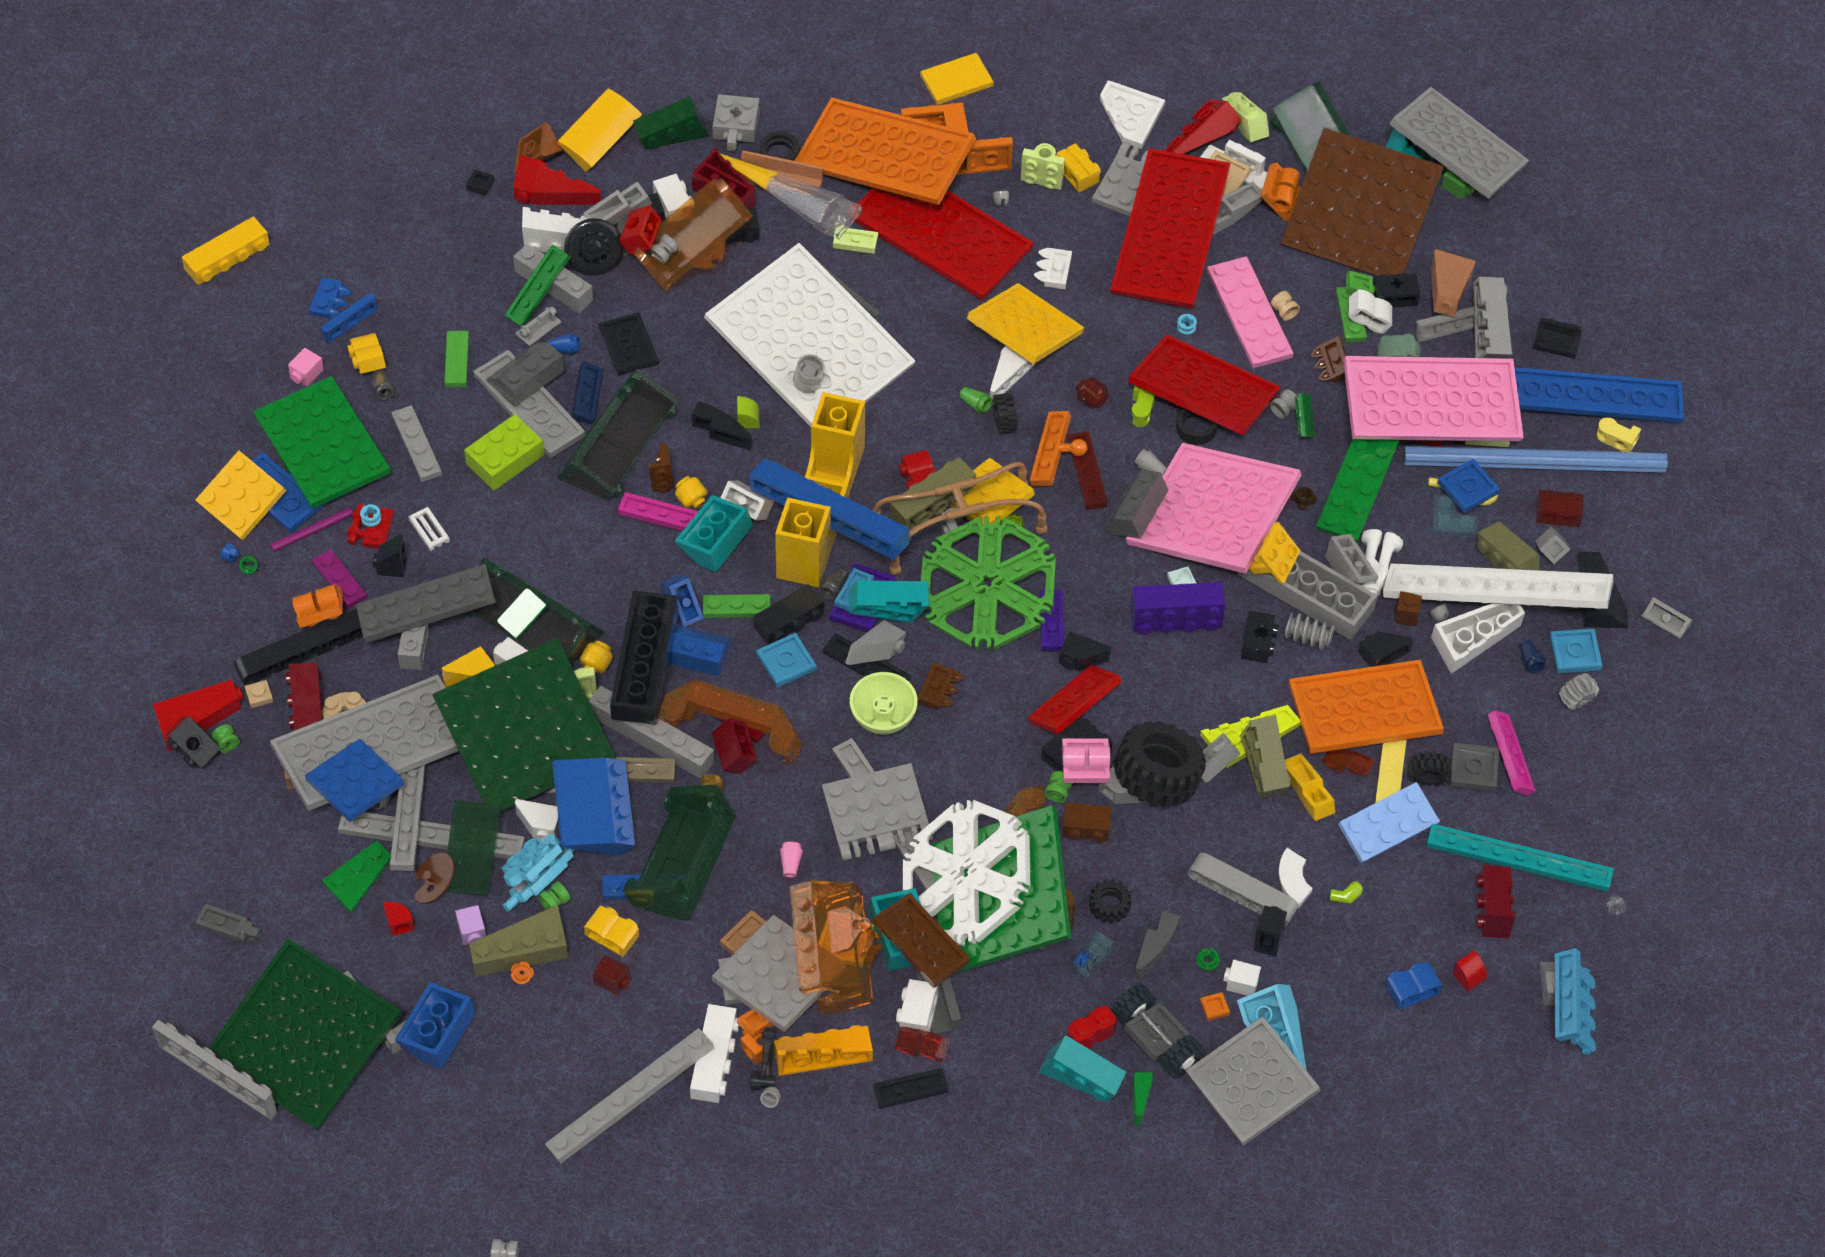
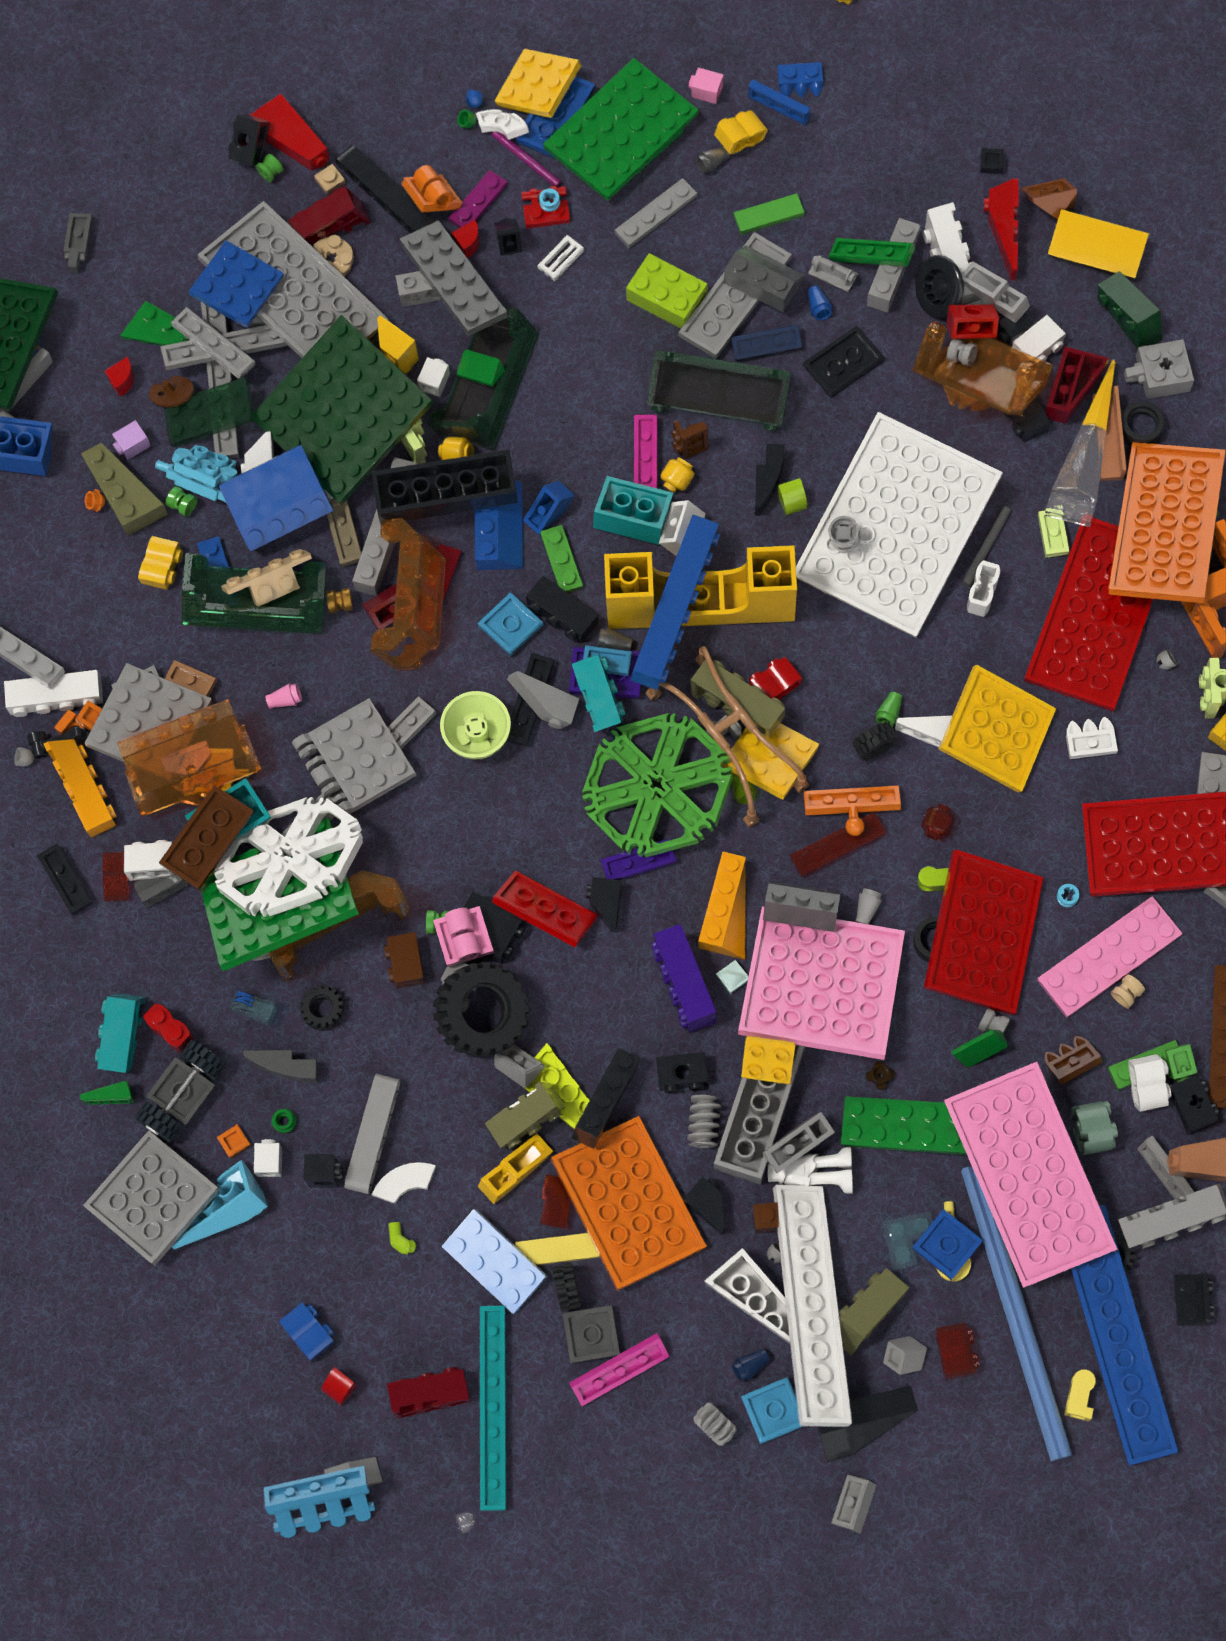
camera: 80 degrees right, 15 degrees up
clear red brick [593,955,631,996] -> none
reddish brown plate [917,663,964,710] -> none
none -> light grey tile [171,307,255,380]
none -> tan bracket [221,549,312,606]
none -> red brick [452,219,479,258]
none -> white tile [476,110,529,140]
none -> black brick [572,1048,640,1149]
none -> light orange wedge [698,852,746,960]
none -> white brick [967,561,1000,617]

